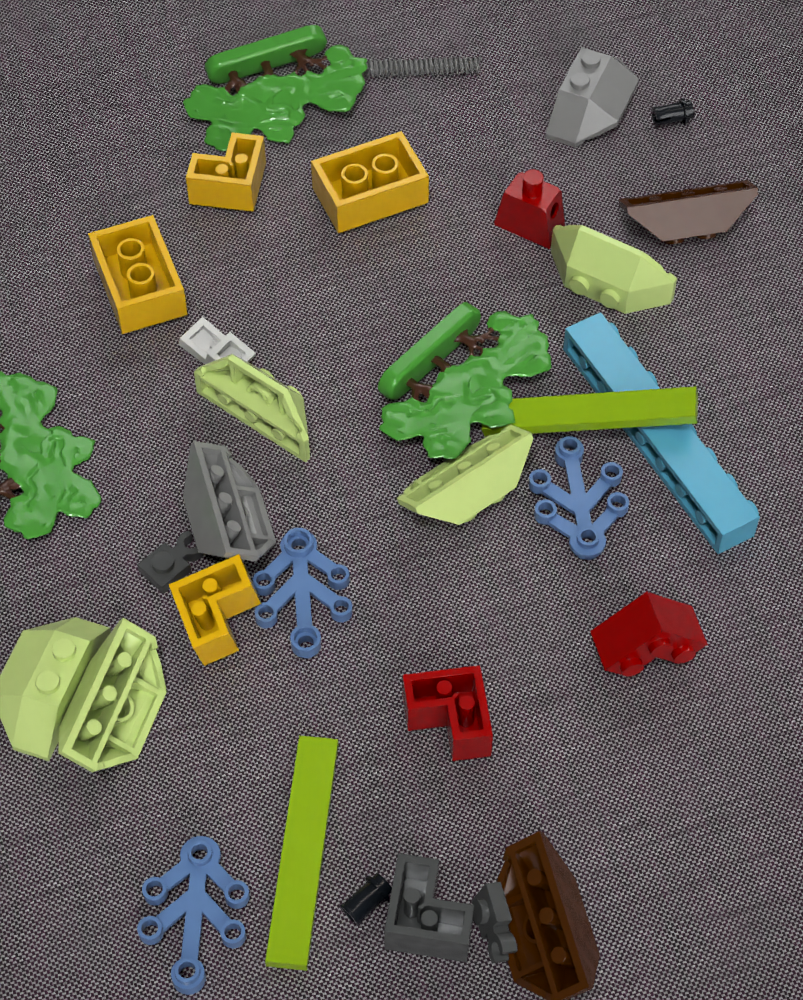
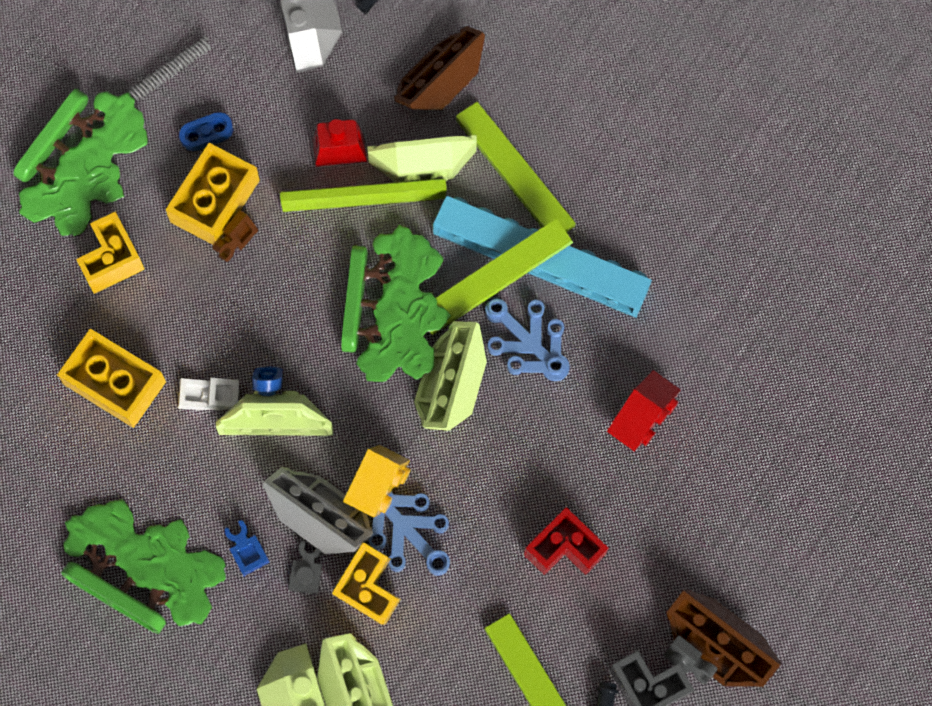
camera: 40 degrees left, 15 degrees up
none -> blue plate [179,112,233,151]
none -> reddish brown plate [212,211,259,262]
none -> blue plate [225,520,270,576]
none -> blue plate [252,366,283,396]
none -> lime tile [280,179,446,212]
none -> yellow brick [343,445,411,518]
none -> lime tile [456,102,575,232]

